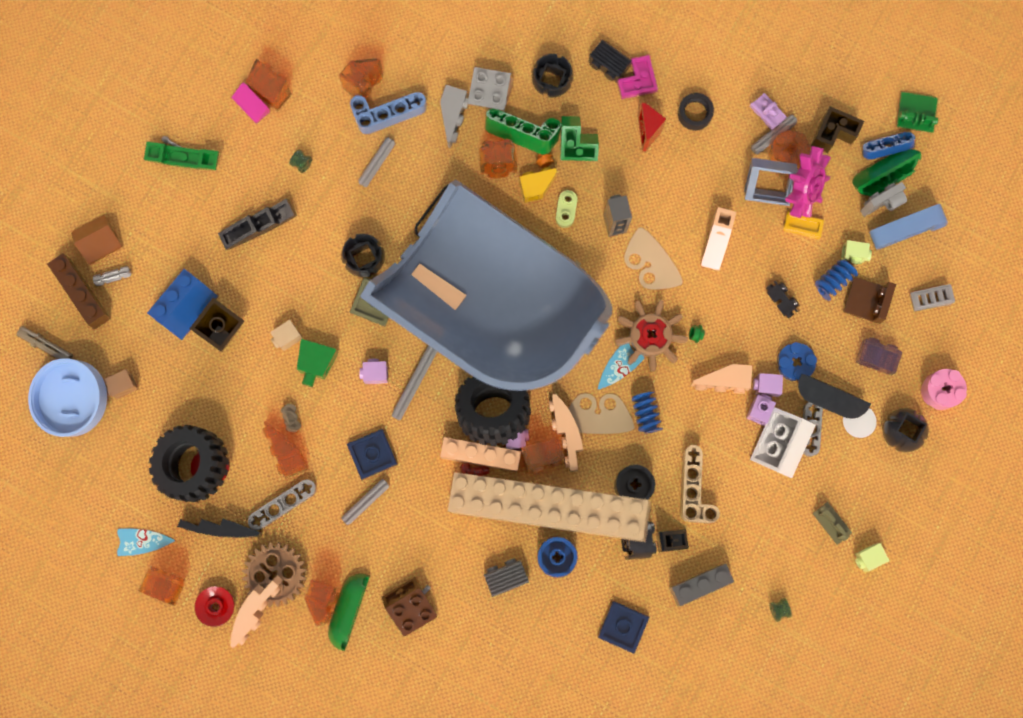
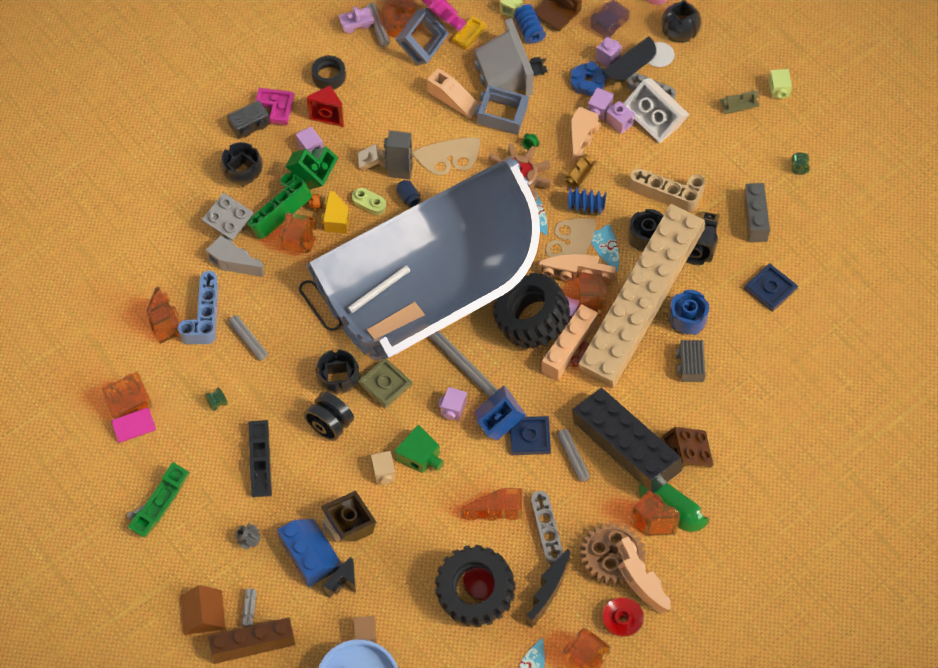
camera: 65 degrees left, 20 degrees down
dark tan piece [280,404,301,432] -> none
none -> dark grey gear [235,523,261,550]
none -> lavender brick [296,127,323,153]
none -> black wheel [303,391,354,441]
none -> black slope [323,557,356,598]
none -> white bar [347,265,410,314]
none -> tan bracket [358,144,386,171]
none -> dark blue brick [396,180,421,208]
none -> light grey windscreen [474,18,534,96]
none -> sand blue window [475,85,529,135]
none -> blue slope [475,385,526,440]
none -> pearl gold hinge [565,154,597,190]
none -> black brick [572,387,682,494]
none -> medium azure sticker [591,225,619,272]
none -> lavender brick [596,36,622,67]

